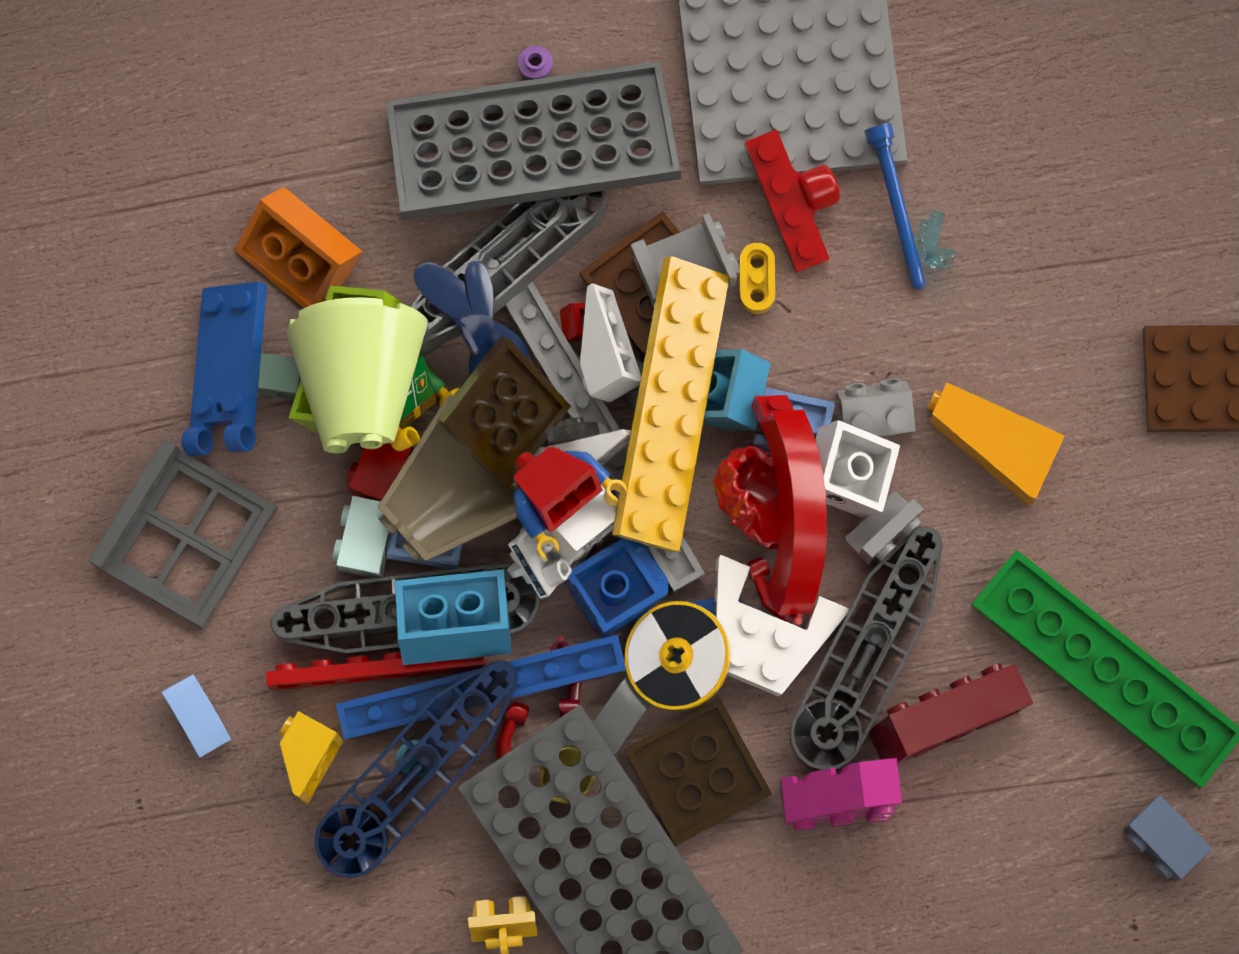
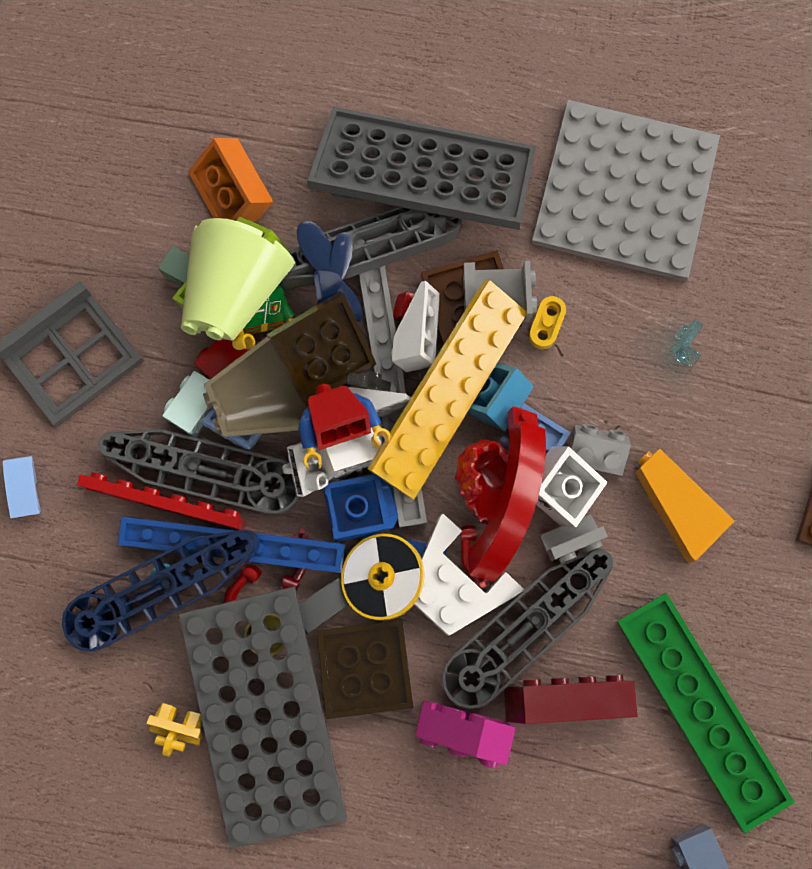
camera: 20 degrees right, 0 degrees up
blue hinge [182,281,267,456] -> none
yellow slope [279,711,344,804] -> none
dark azure slope [395,569,512,665] -> none
medium lavender plate [518,45,553,80] -> none
red plate [743,129,840,273] -> none
blue piece [864,123,925,290] -> none

